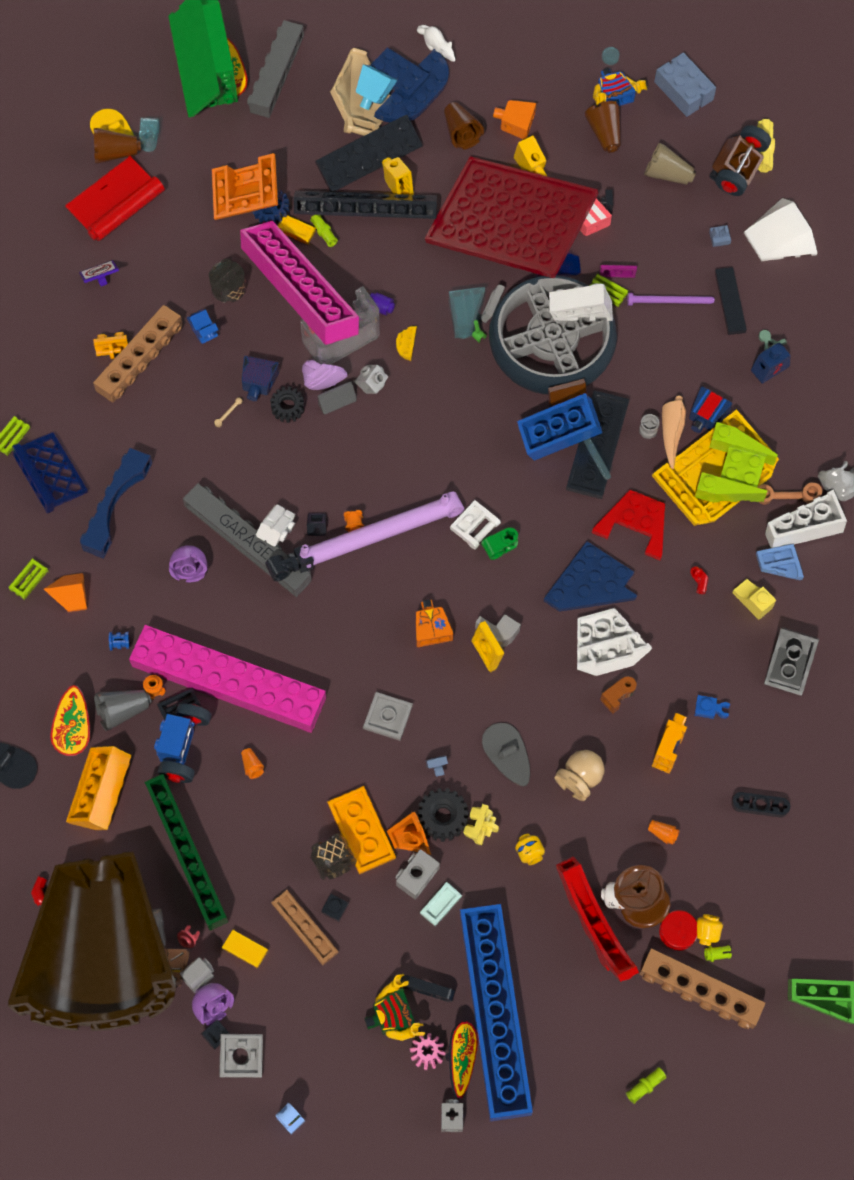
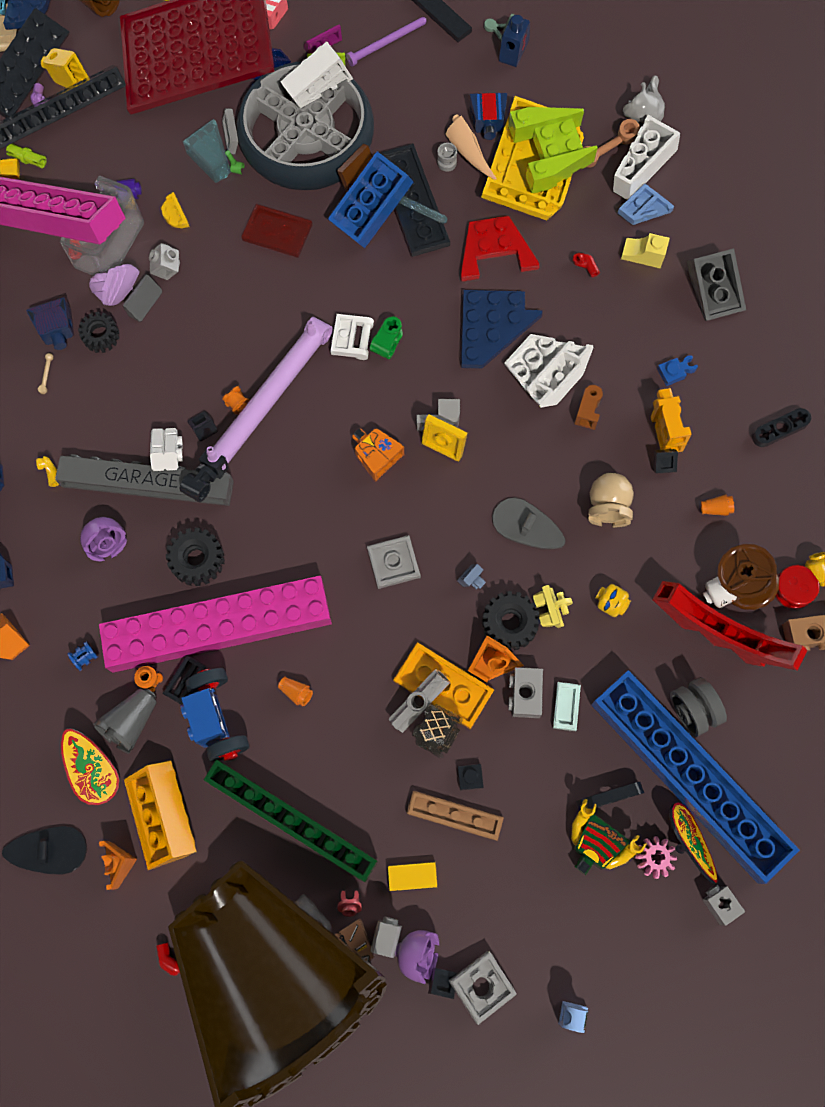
camera: 30 degrees left, 5 degrees up
none -> medium lavender arm [30,83,45,104]
none -> yellow arm [36,456,59,487]
none -> orange slope [99,841,137,890]
none -> black tyre [166,528,225,586]
none -> clear red tile [242,204,313,258]
none -> light grey piece [389,669,450,733]
none -> black plate [653,449,678,473]
none -> dark grey wheel [670,677,727,737]

